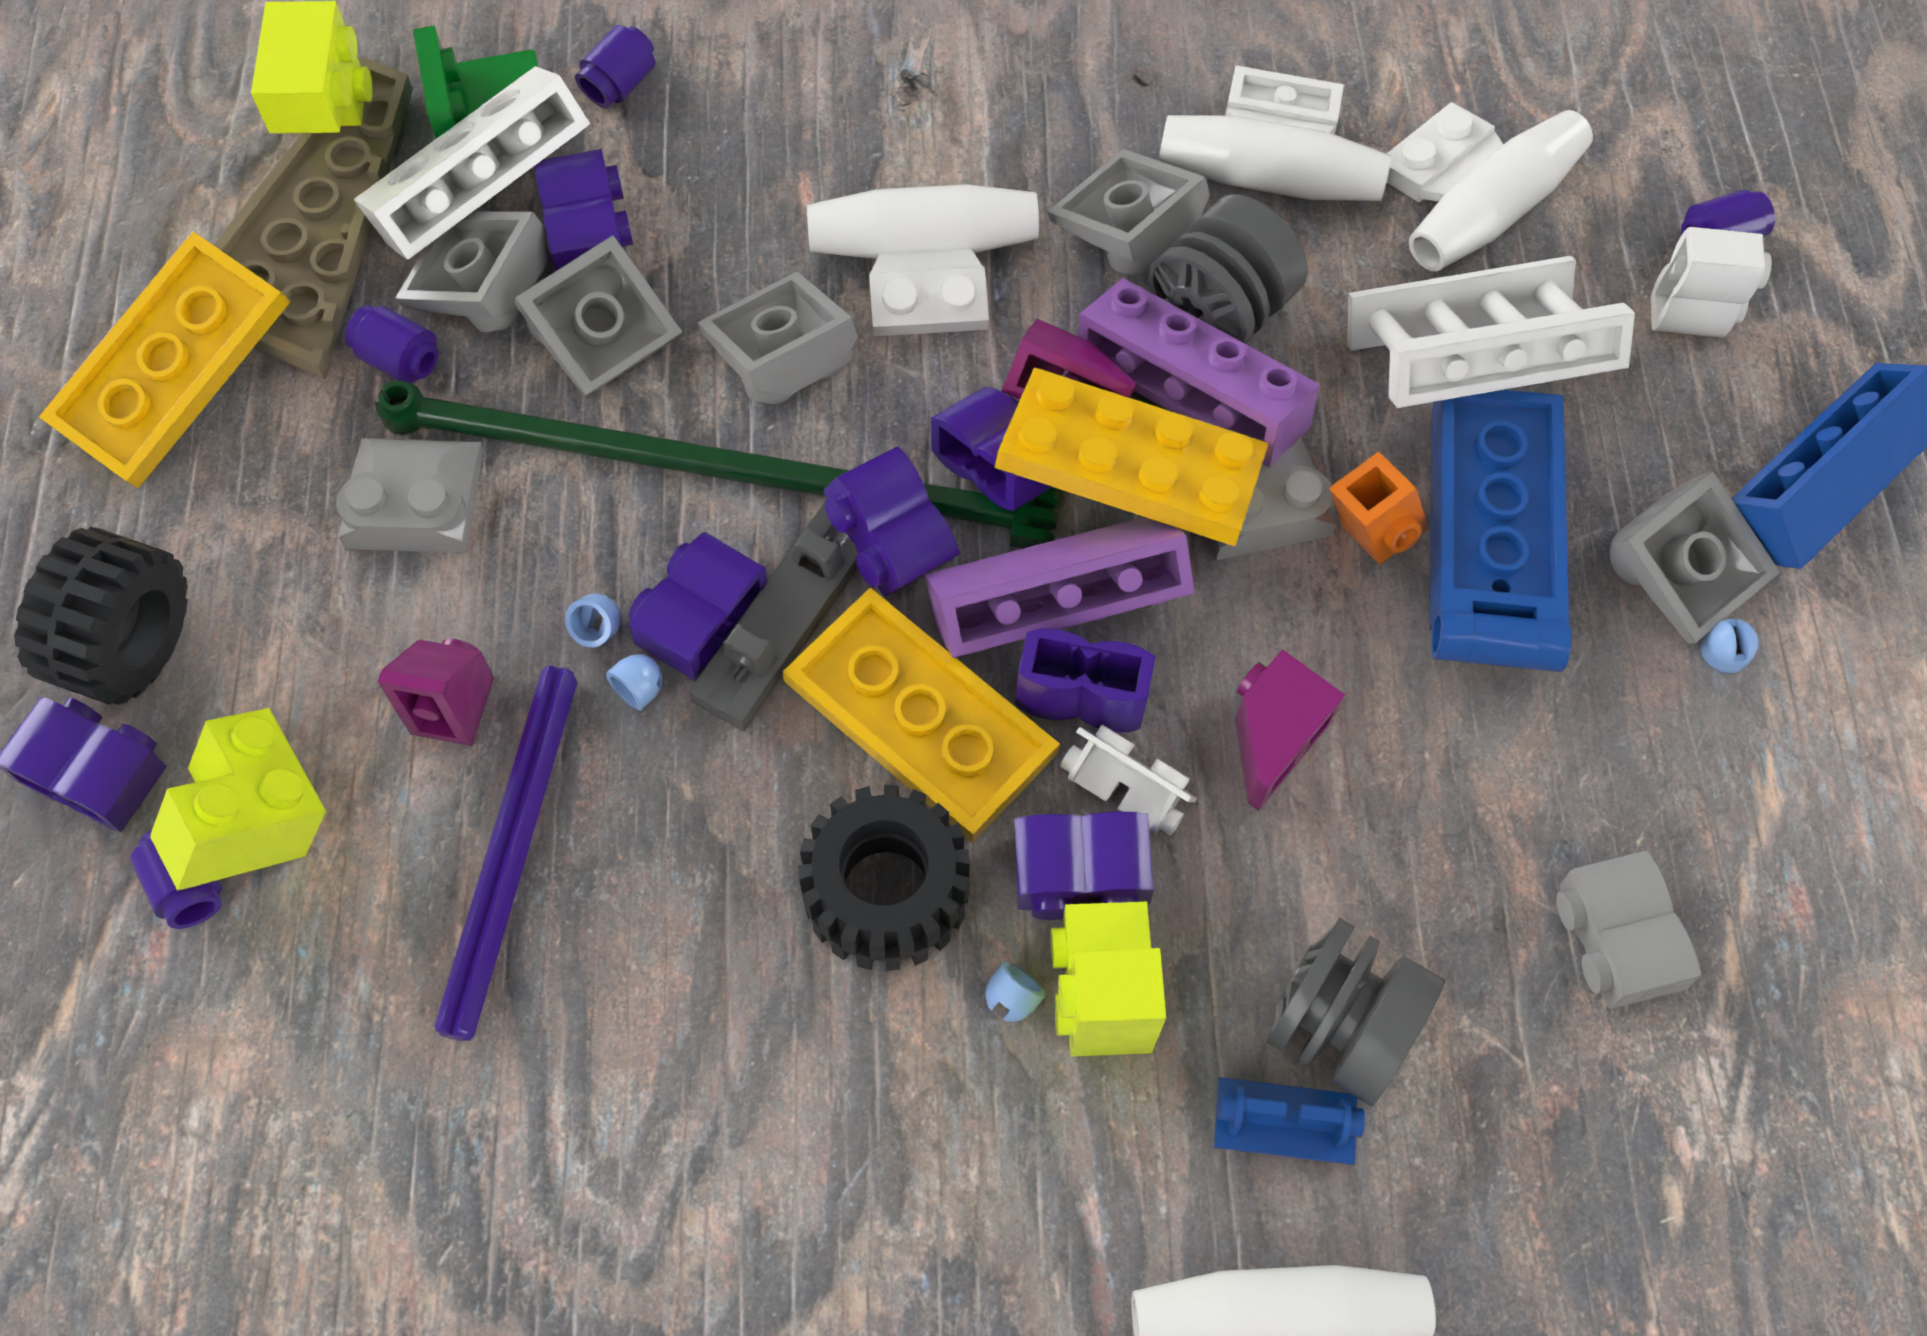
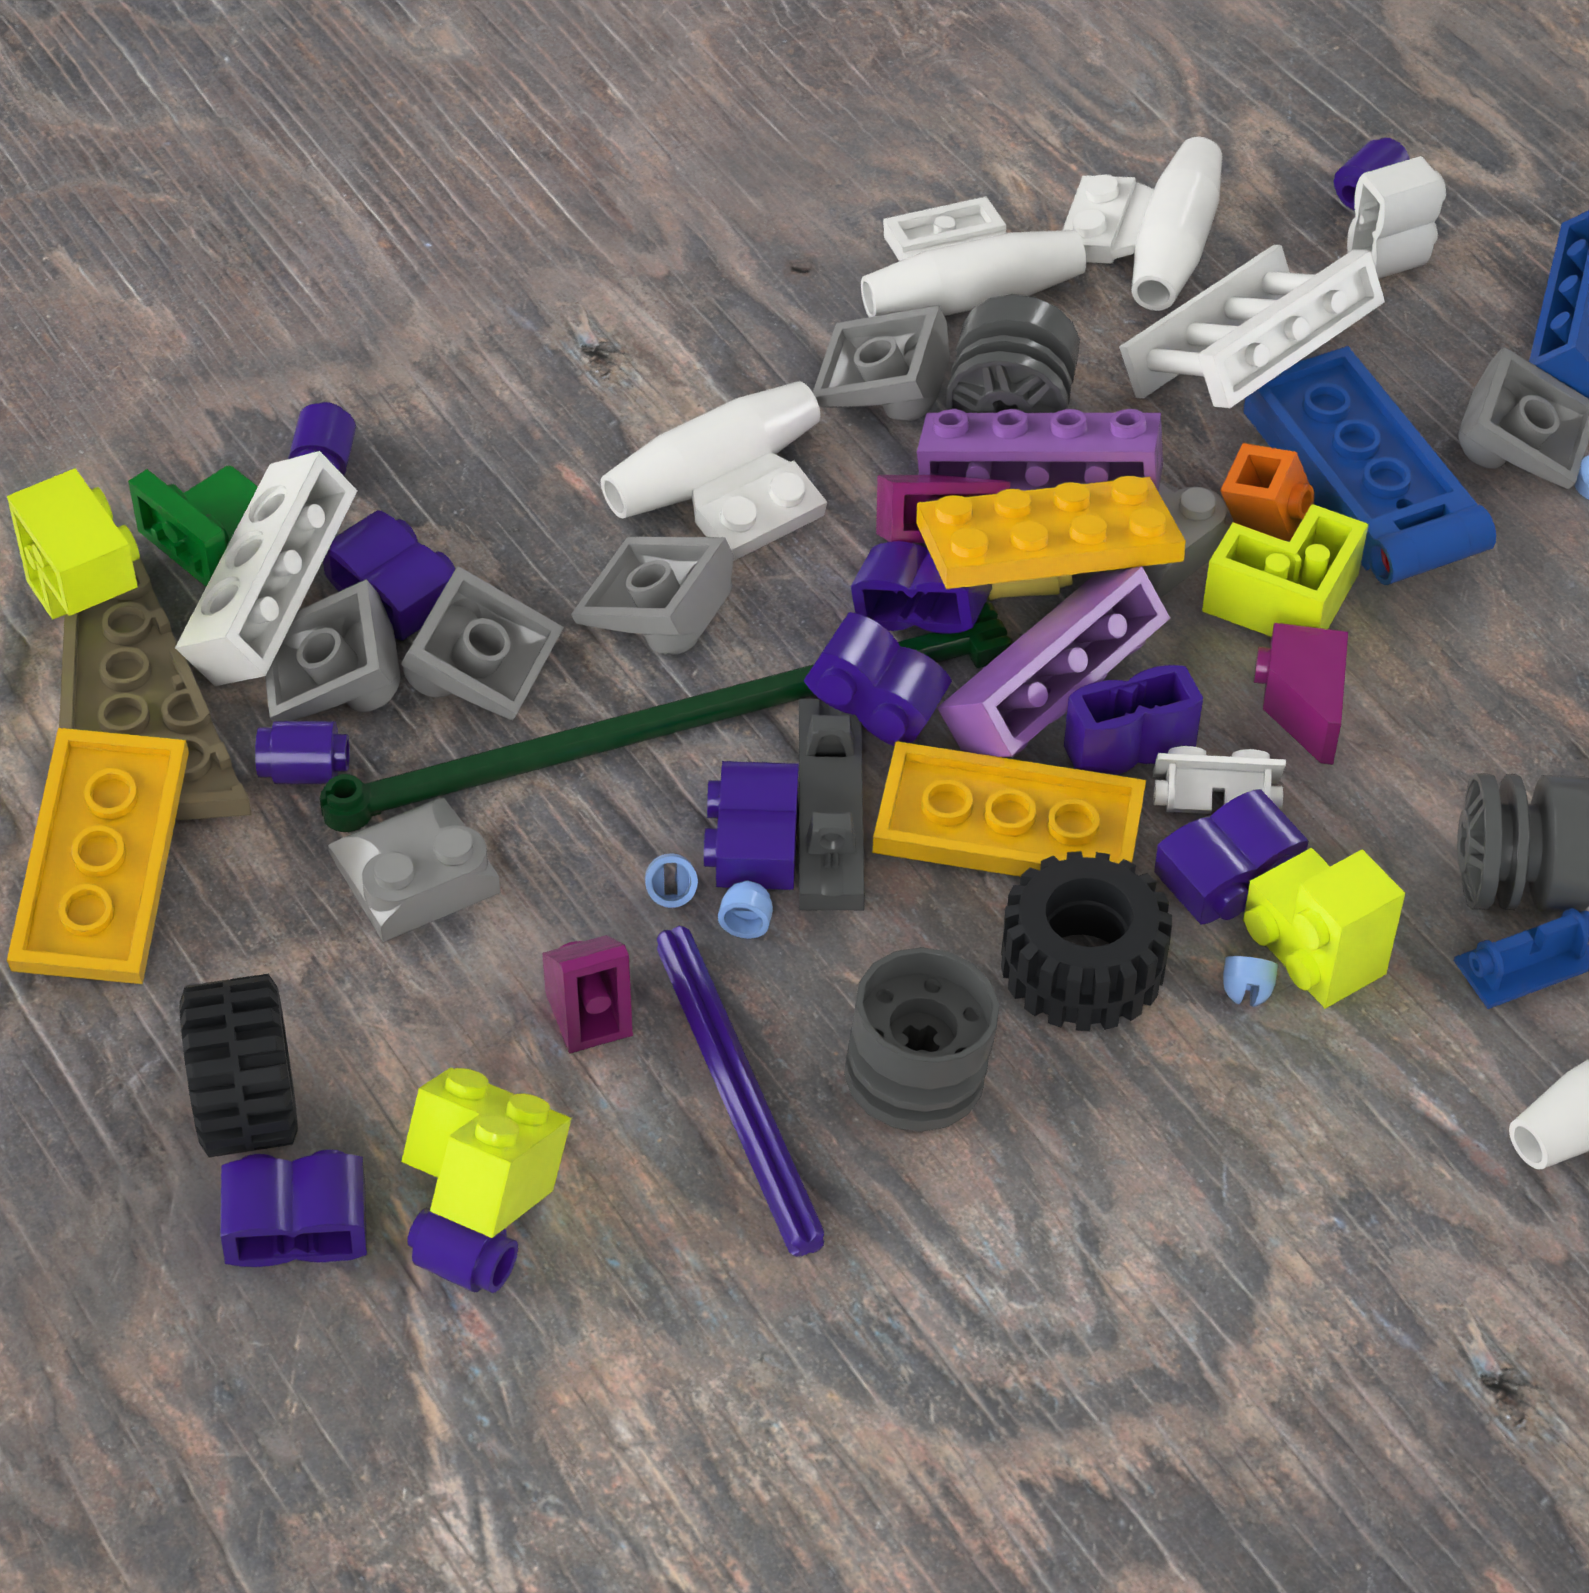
camera: 30 degrees left, 15 degrees down
none -> dark grey wheel [844,947,1000,1132]
none -> neon yellow brick [1202,504,1369,637]

